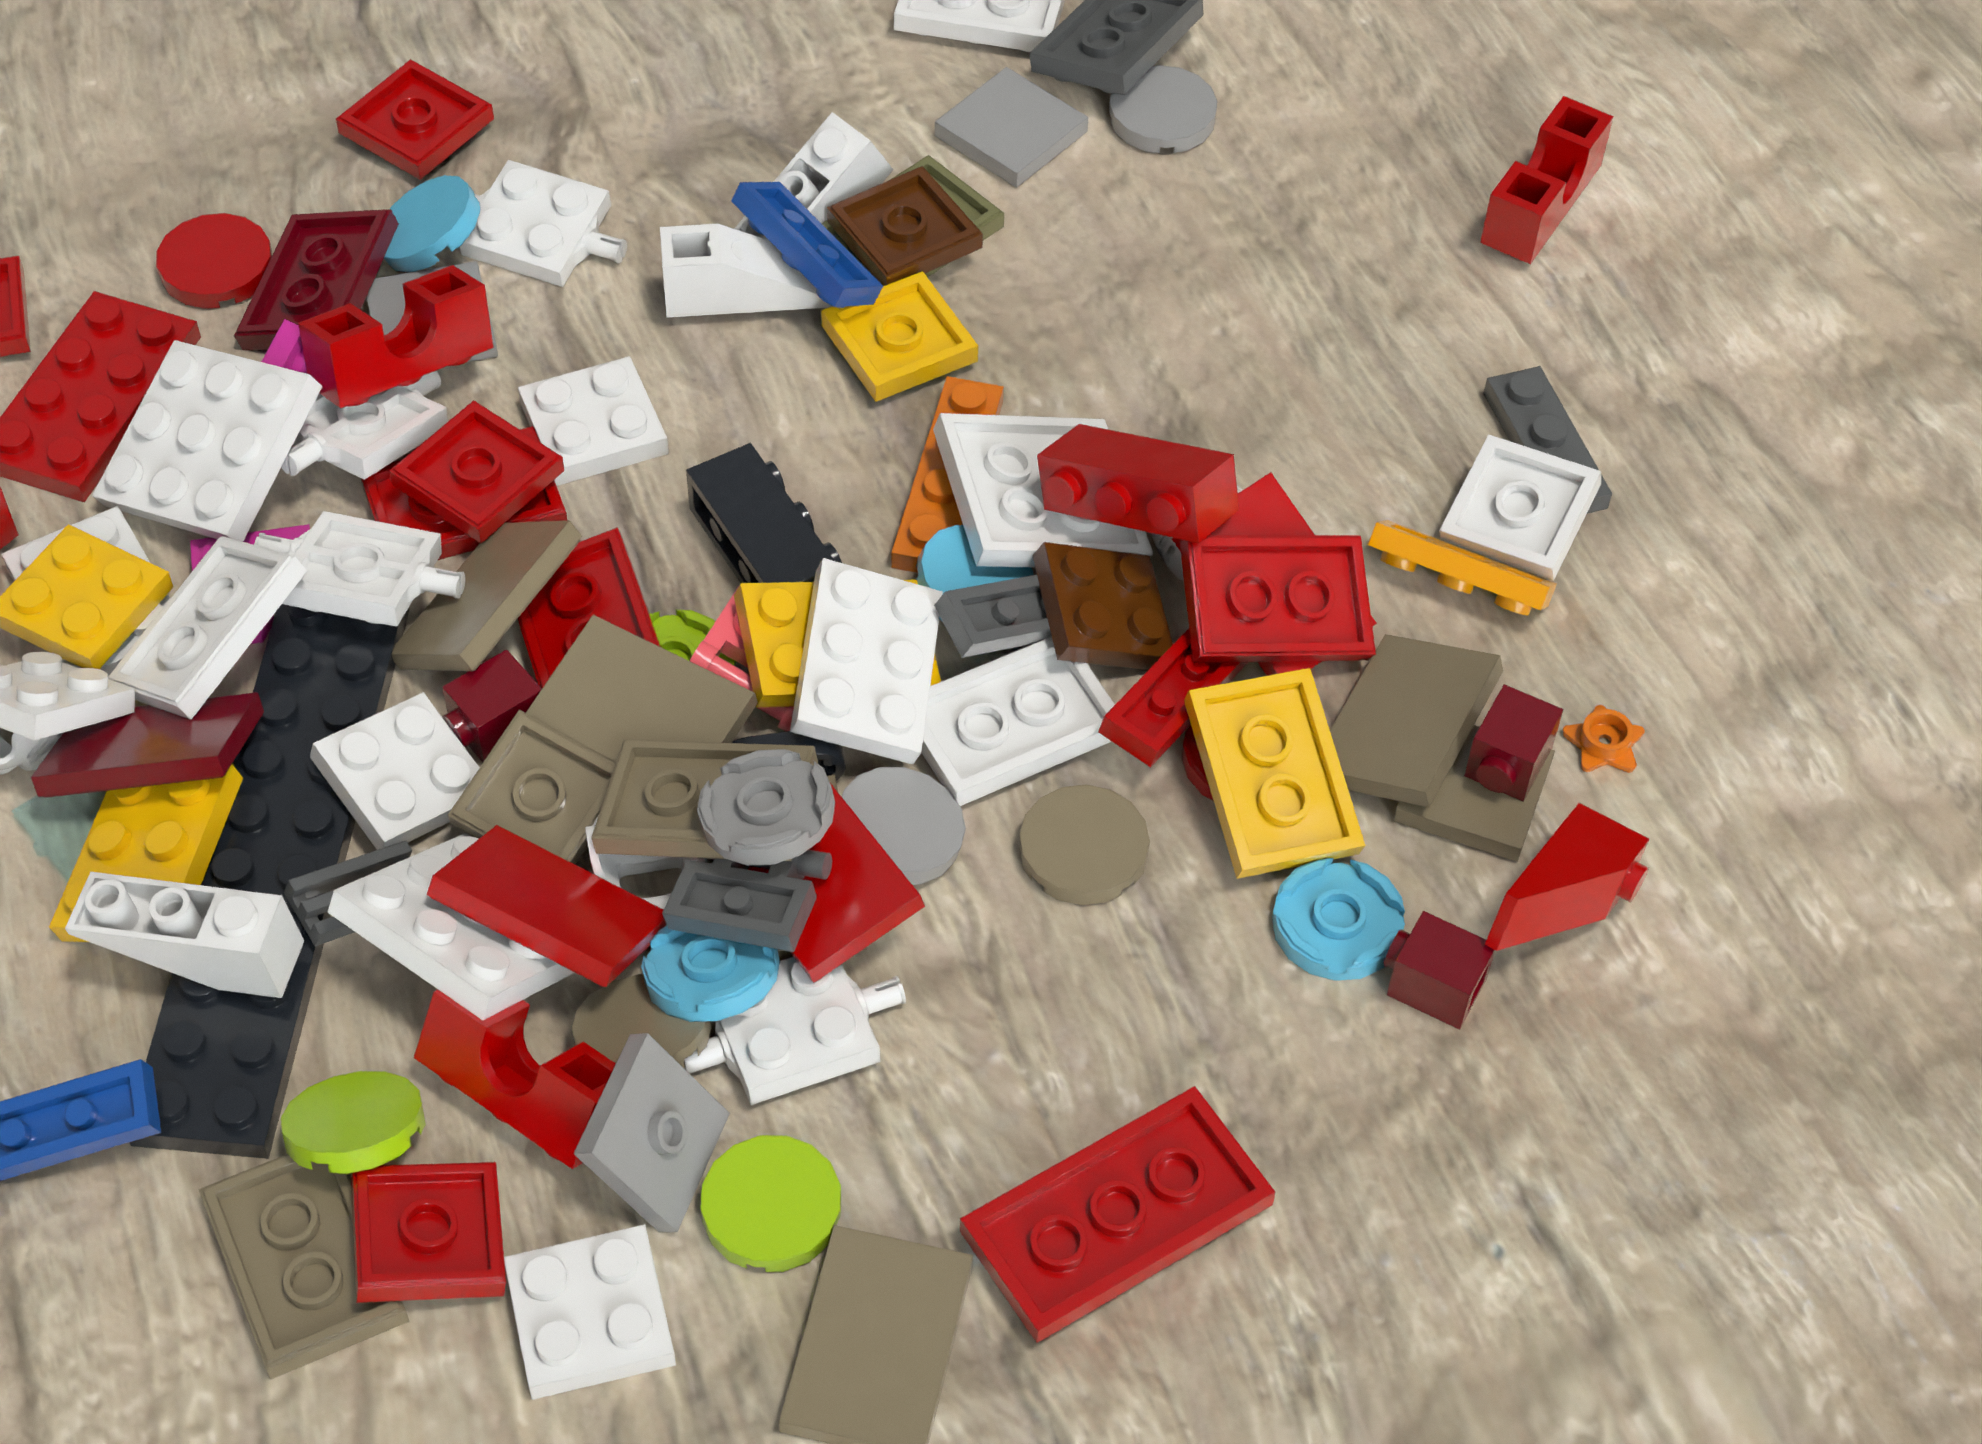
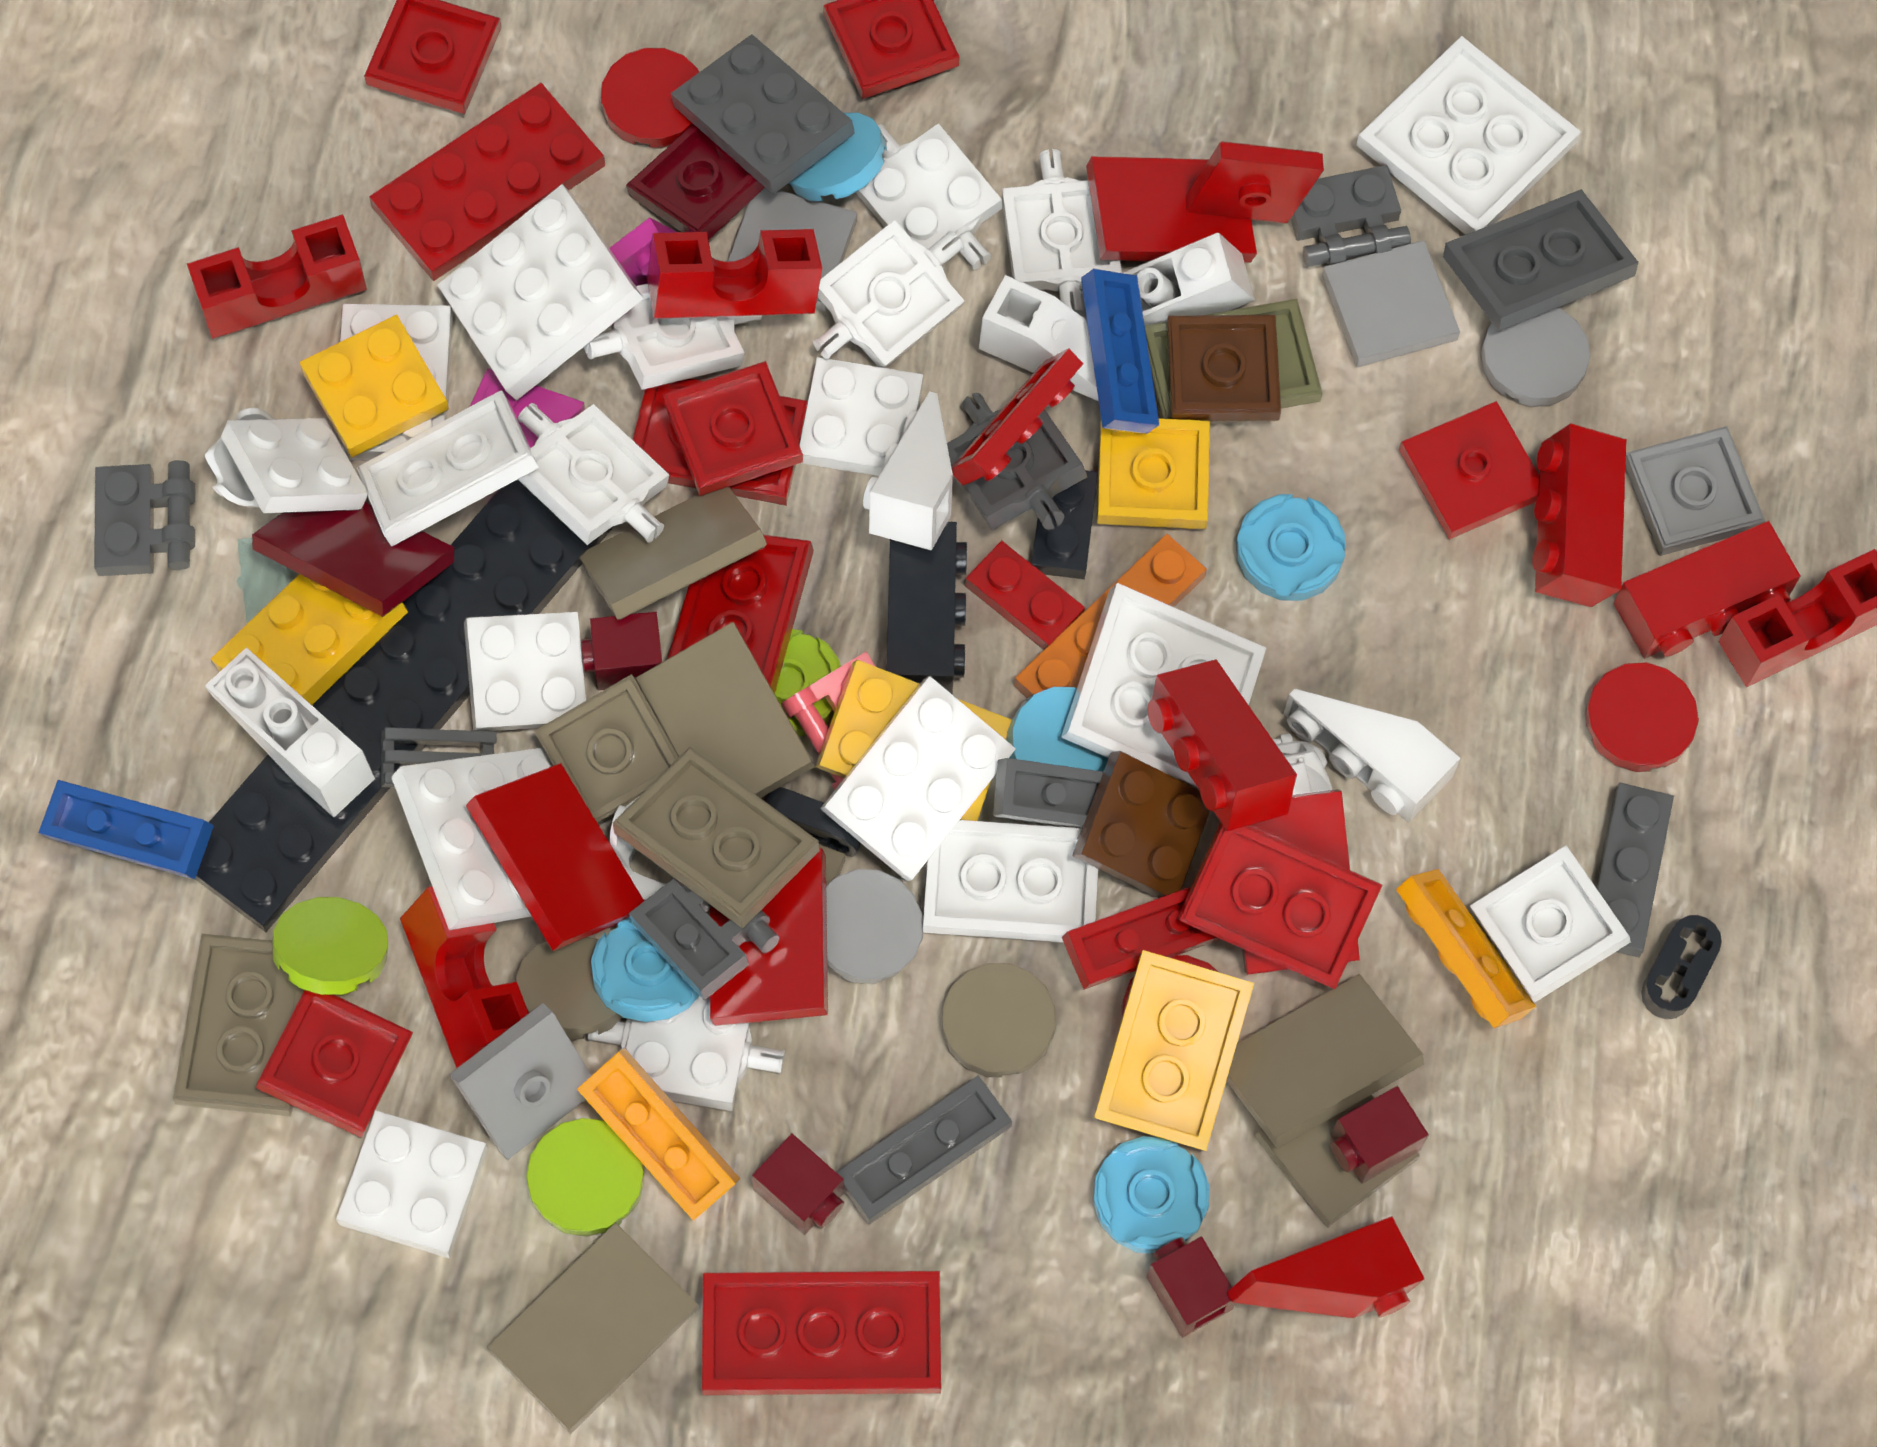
camera: 30 degrees right, 15 degrees up
light grey tile [697,749,835,865] -> none
orange plate [1563,705,1645,773] -> none
none -> light orange plate [577,1048,741,1221]
none -> dark grey plate [671,34,855,194]
none -> dark red brick [752,1133,845,1236]
none -> white plate [813,220,965,368]
none -> dark grey plate [837,1075,1012,1225]
none -> white slope [863,391,953,550]
none -> dark grey plate [947,393,1087,530]
none -> red plate [951,348,1084,486]
none -> red plate [965,540,1085,650]
none -> white plate [1002,149,1122,317]
none -> black plate [1032,470,1098,580]
none -> red tile [1086,156,1257,263]
none -> red plate [1186,141,1324,223]
none -> medium azure tile [1236,494,1346,601]
none -> white slope [1283,689,1460,823]
none -> dark grey plate [1290,165,1411,267]
none -> red plate [1399,401,1540,540]
none -> red brick [1532,423,1627,607]
none -> red tile [1585,662,1699,772]
none -> red brick [1613,521,1801,659]
none -> light grey tile [1626,426,1765,556]
none -> black beam [1641,915,1722,1019]

